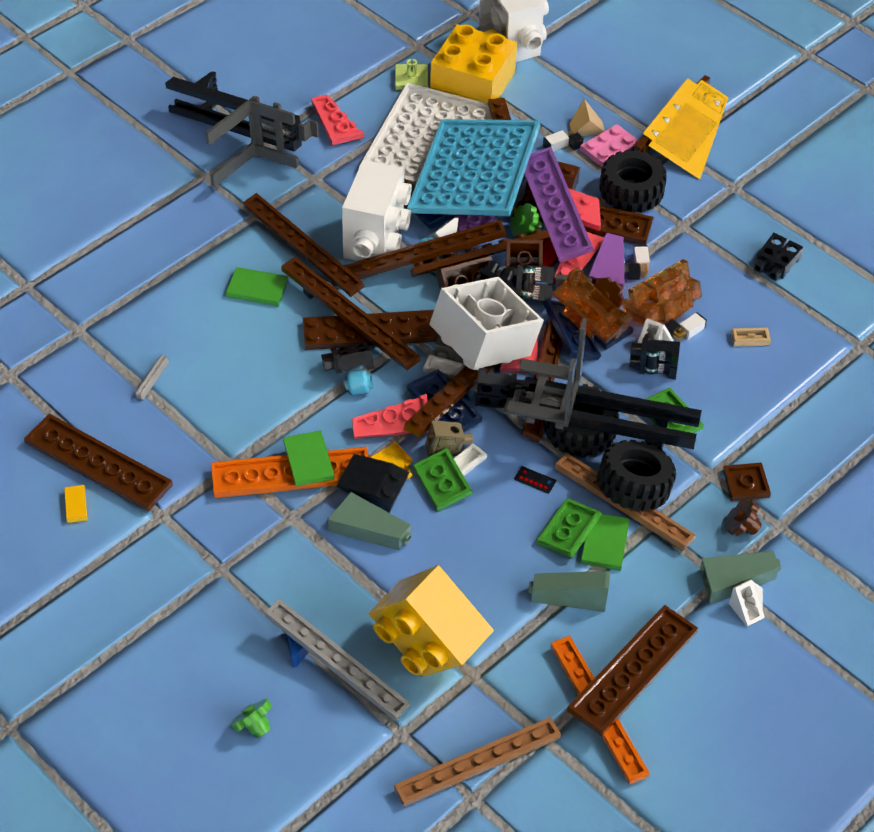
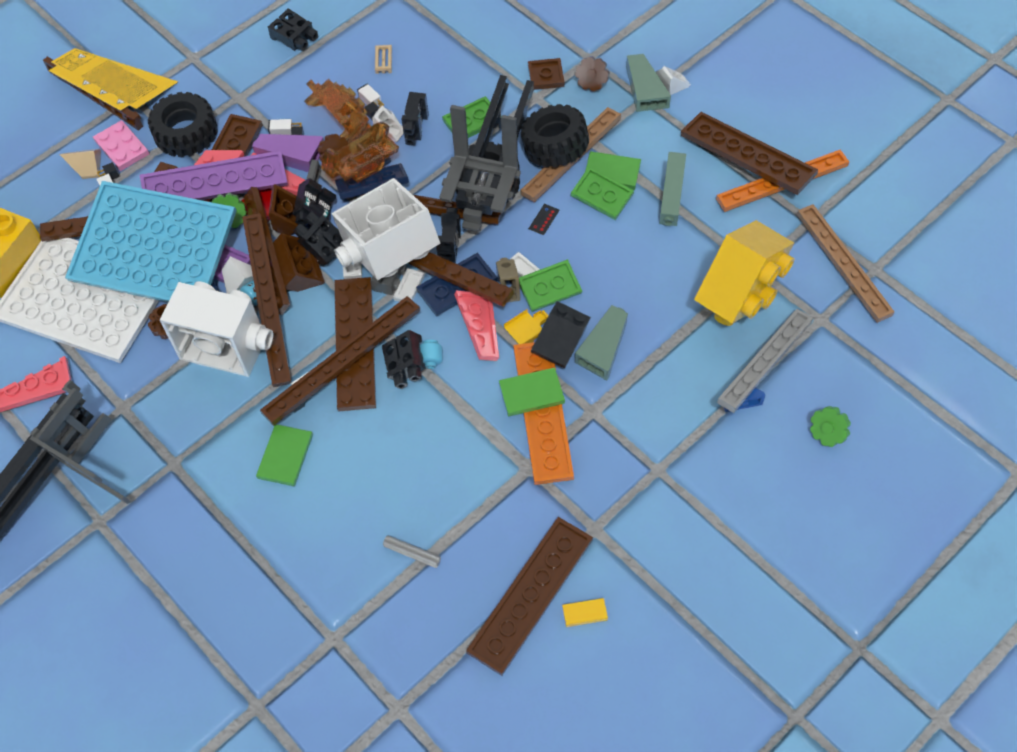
camera: 85 degrees left, 10 degrees up
reddish brown plate [243,193,365,297] -> none

